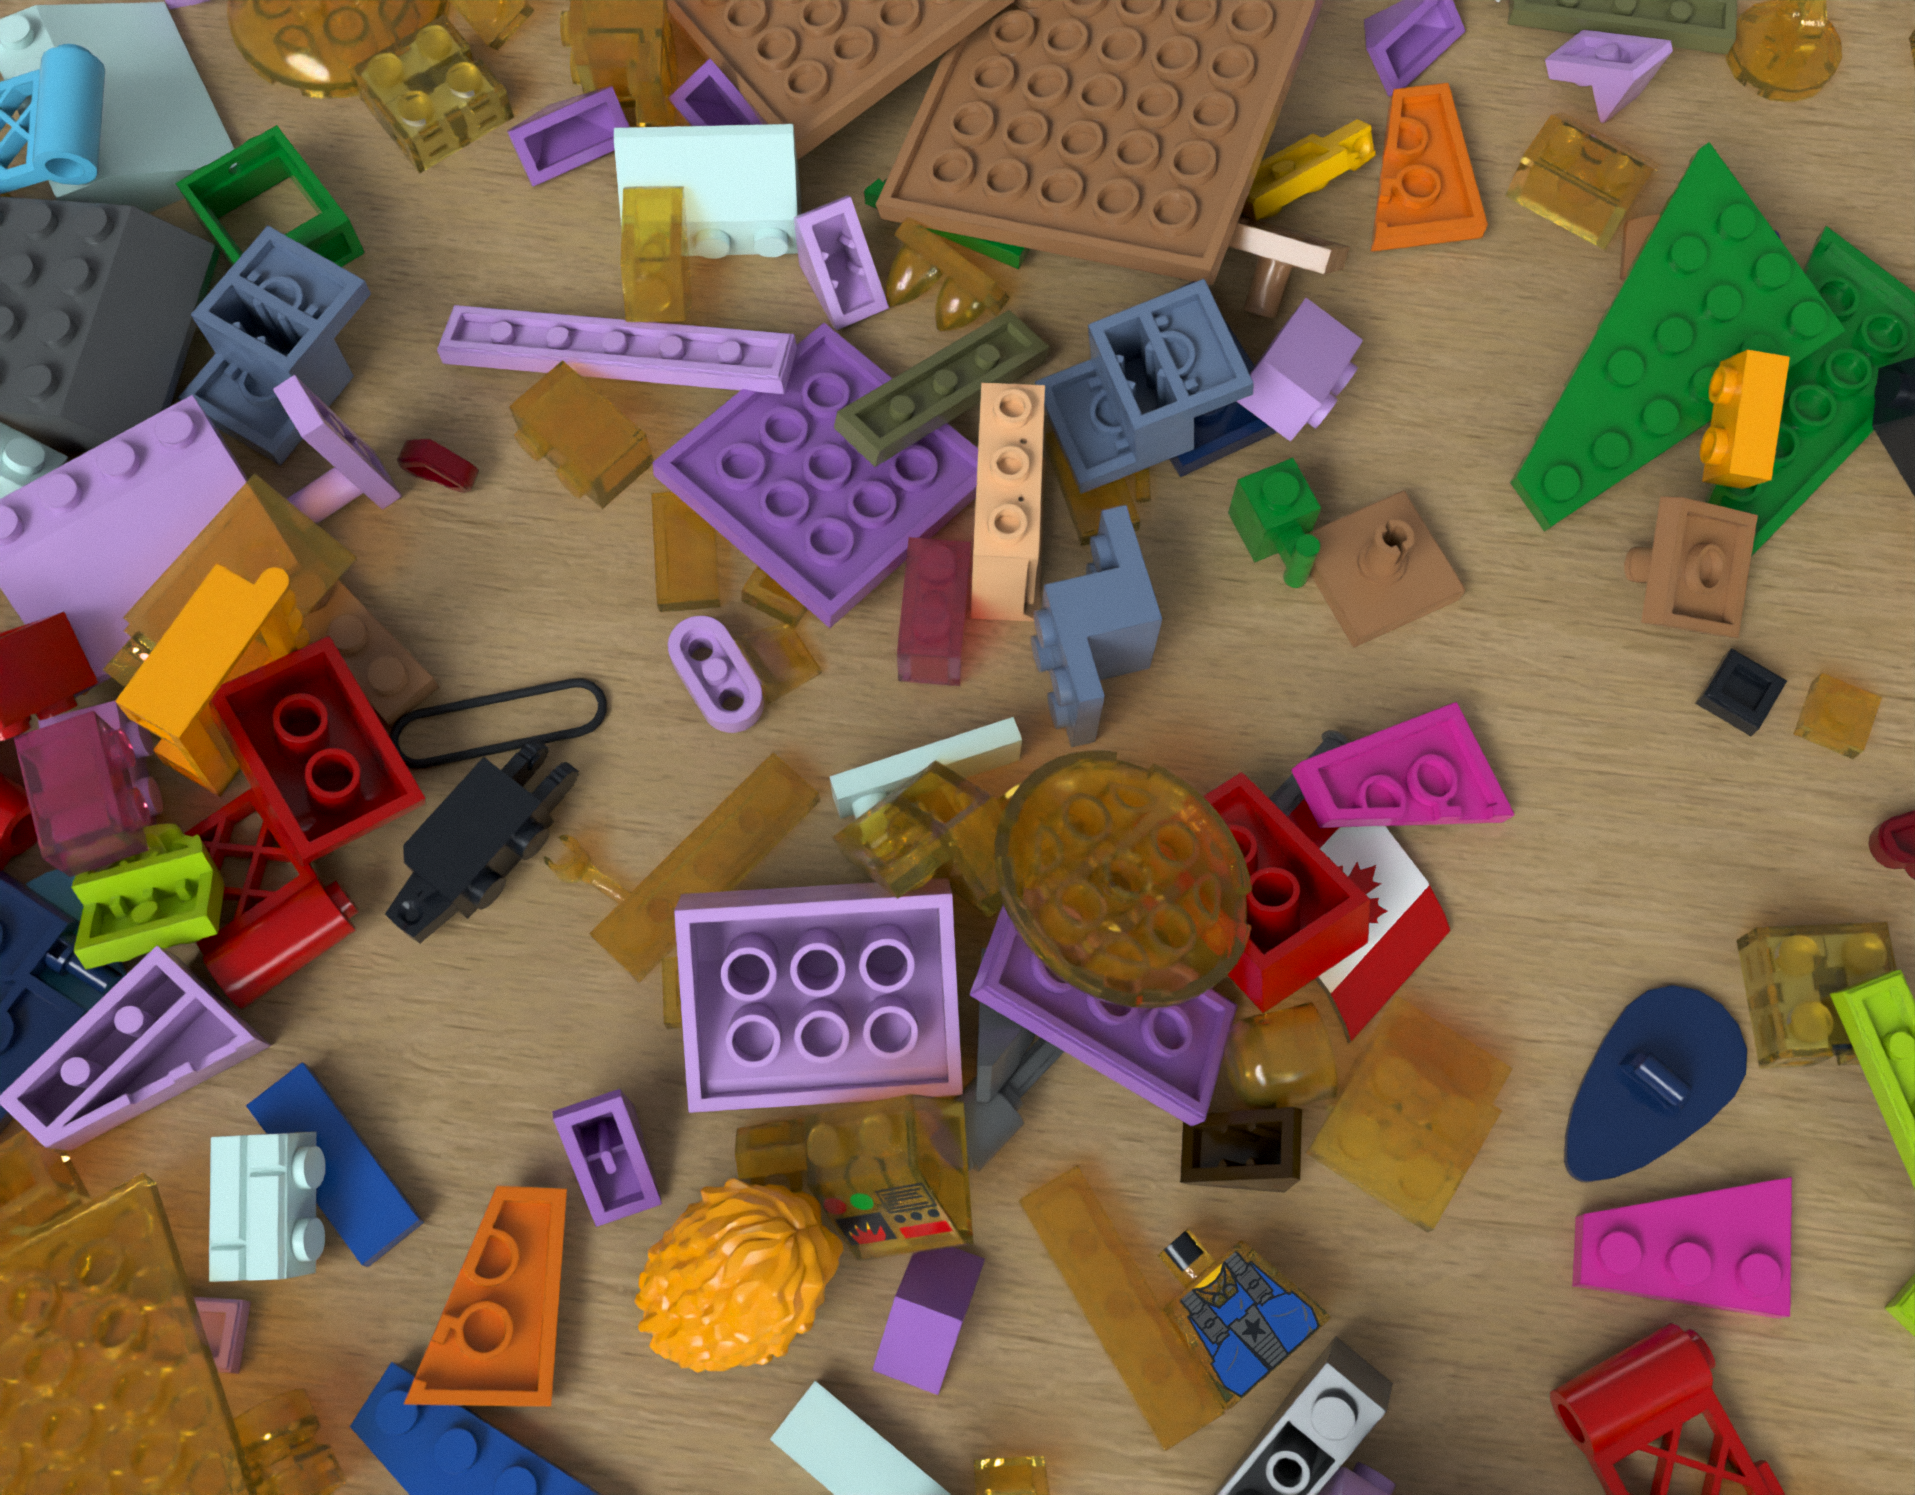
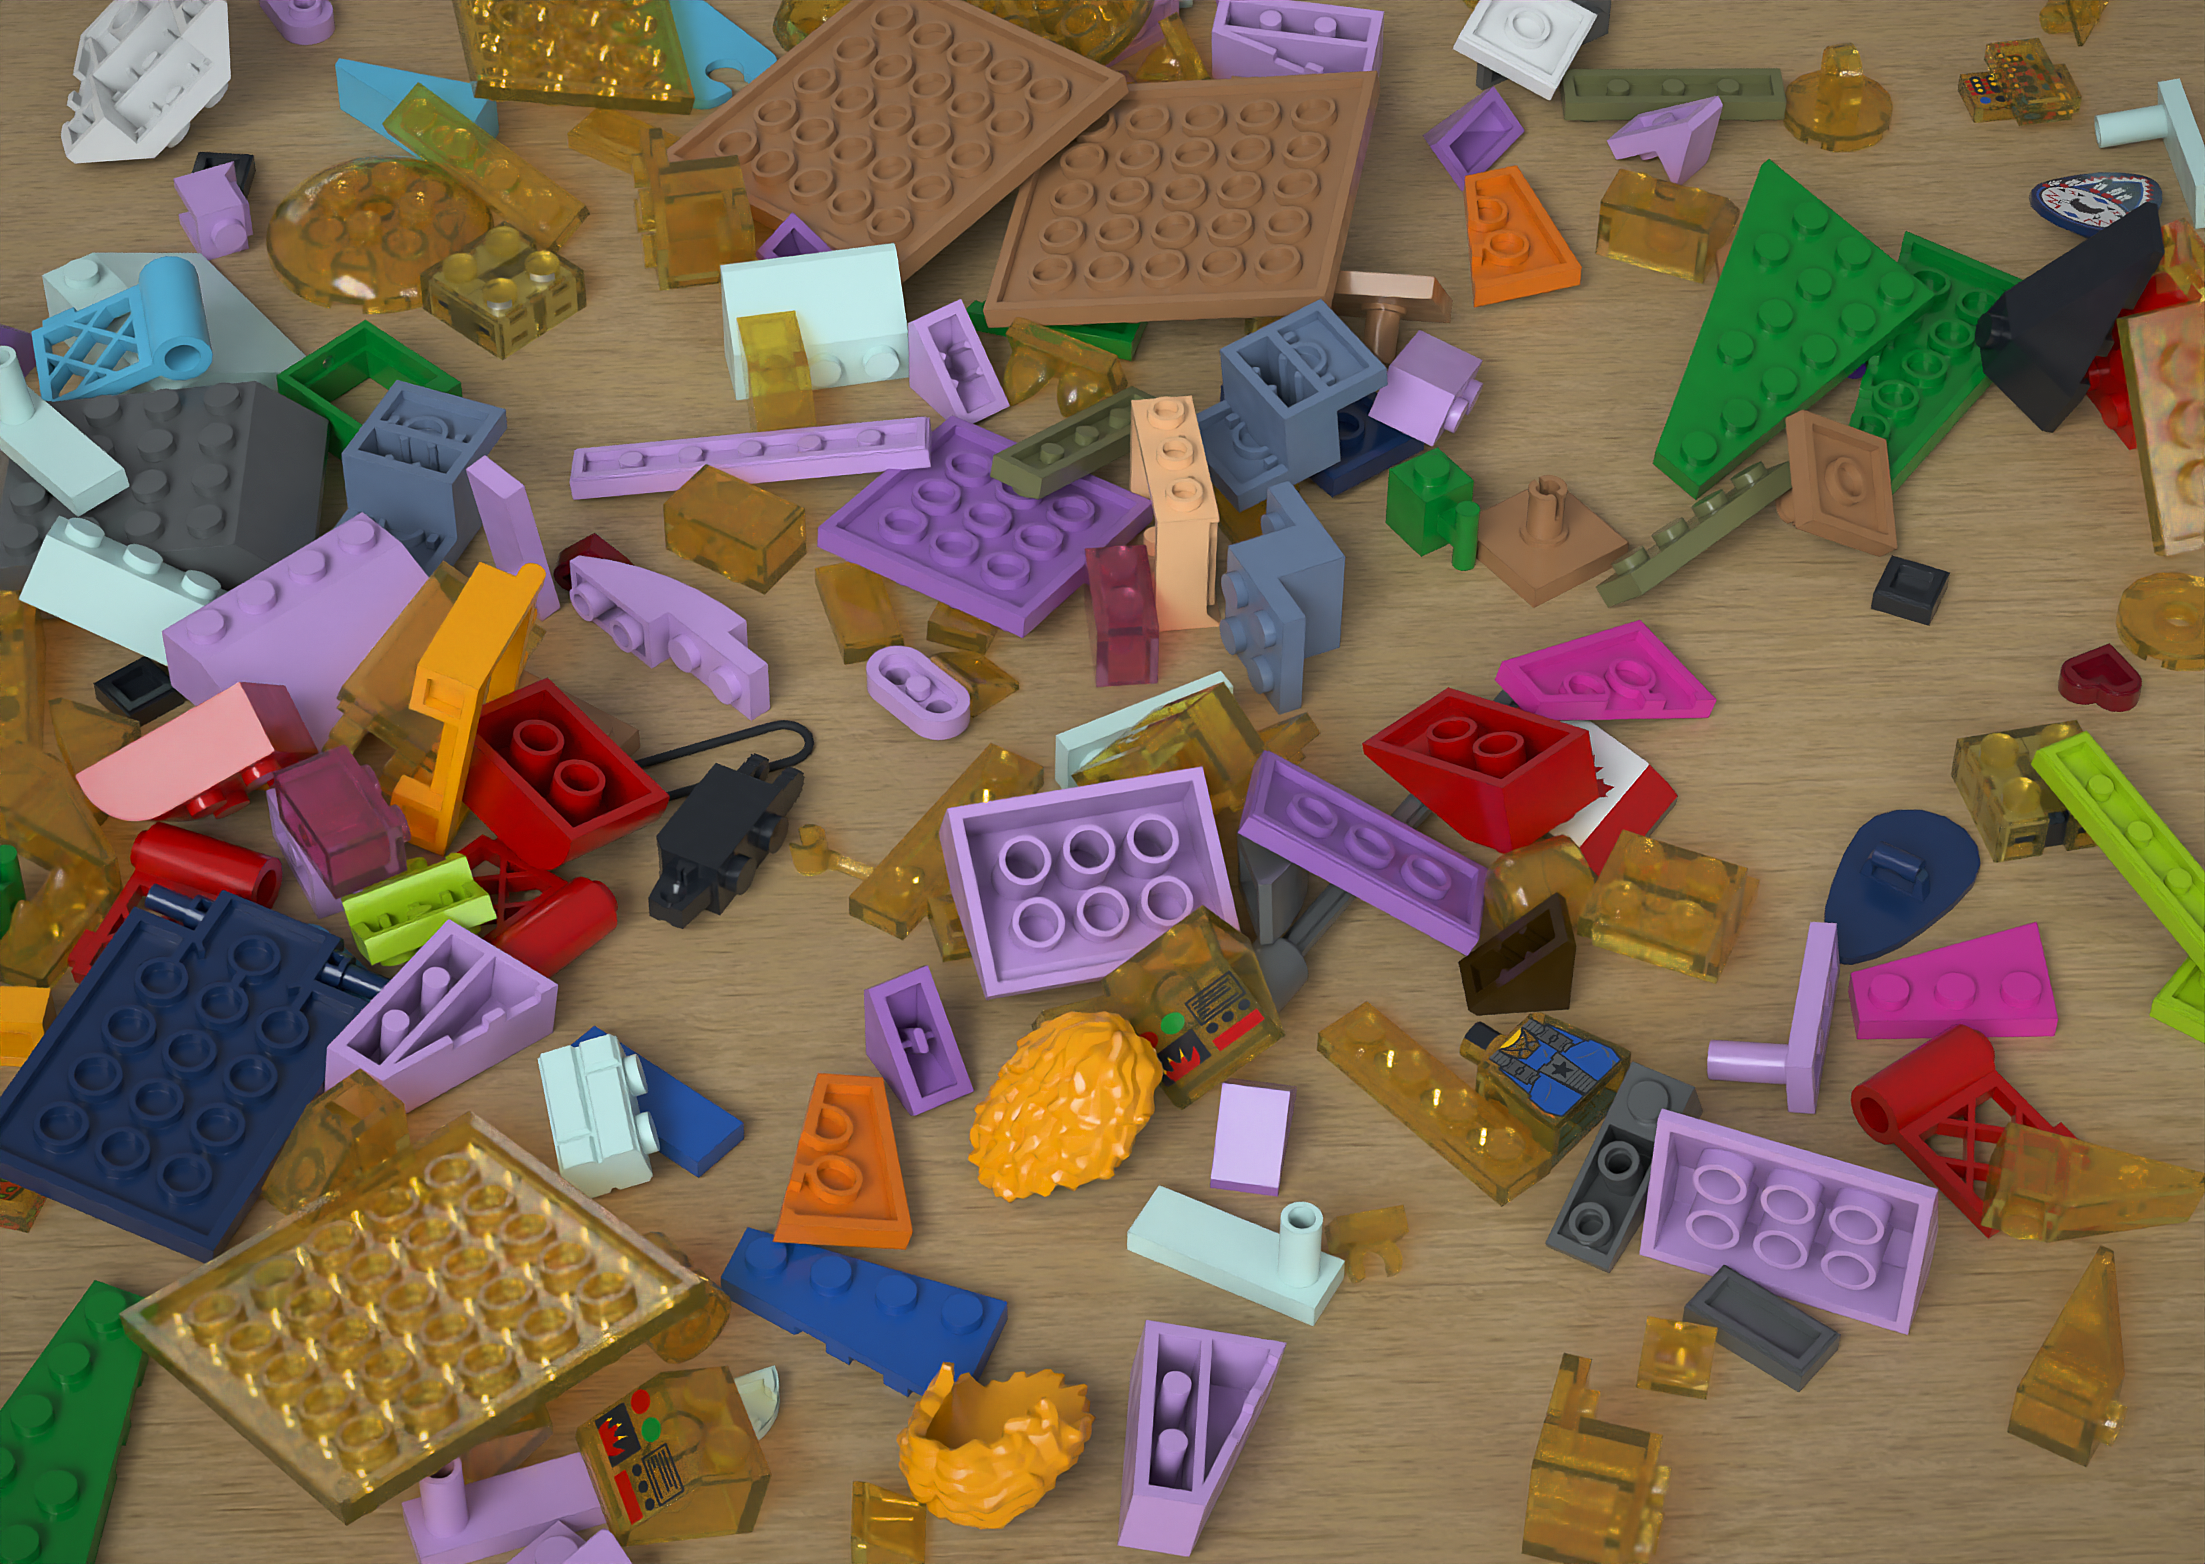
camera: 10 degrees left, 25 degrees down
medium lavender slope [507,86,629,187] -> none
clear yellow brick [994,750,1252,1009] -> none
yellow hinge [1241,119,1376,221] -> none
light orange piece [1700,350,1790,489] -> none
clear yellow plate [1793,673,1882,759] -> none
none -> lavender slope [570,555,770,721]
none -> olive plate [1596,461,1792,607]
none -> lavender piece [1707,922,1840,1114]

